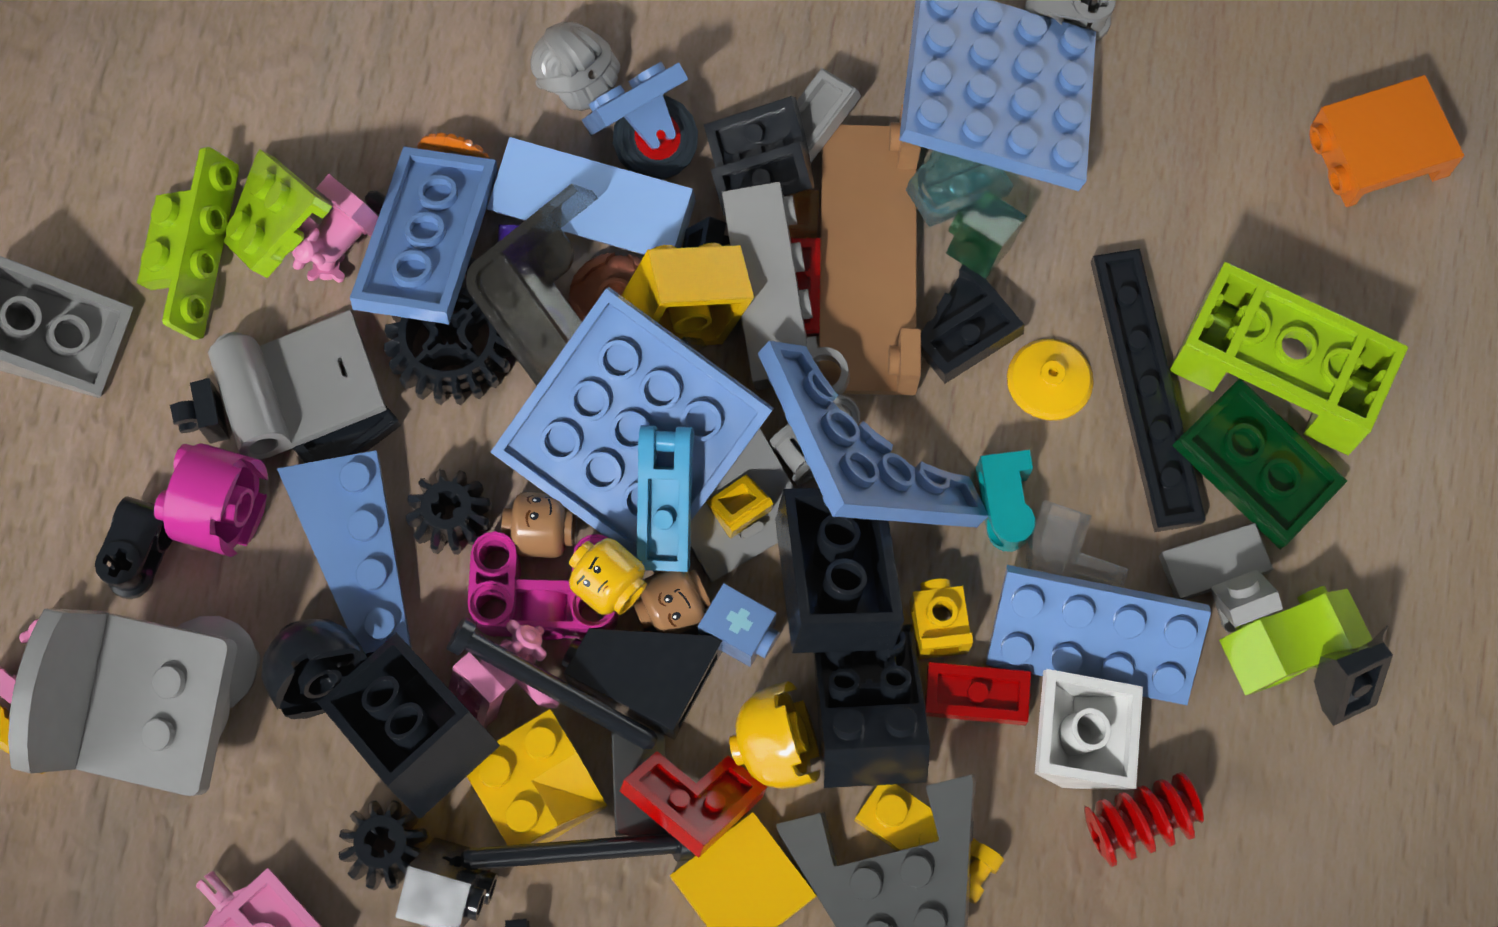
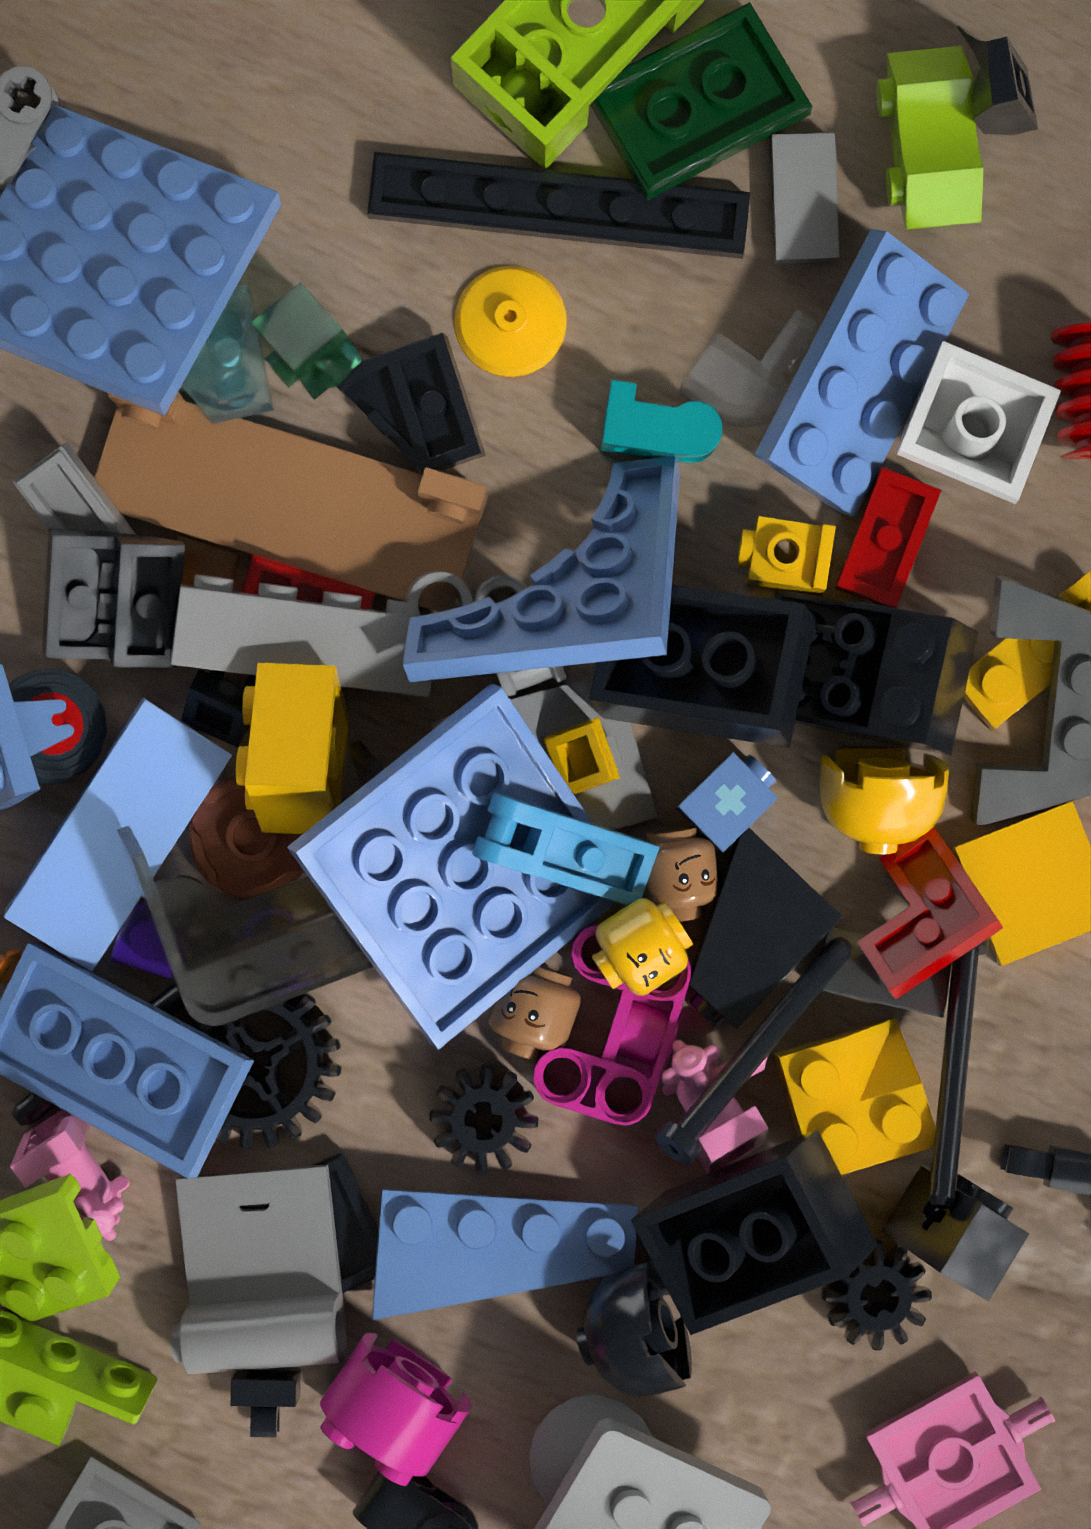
camera: 80 degrees left, 15 degrees up
light grey bracket [1210,569,1283,633] -> none

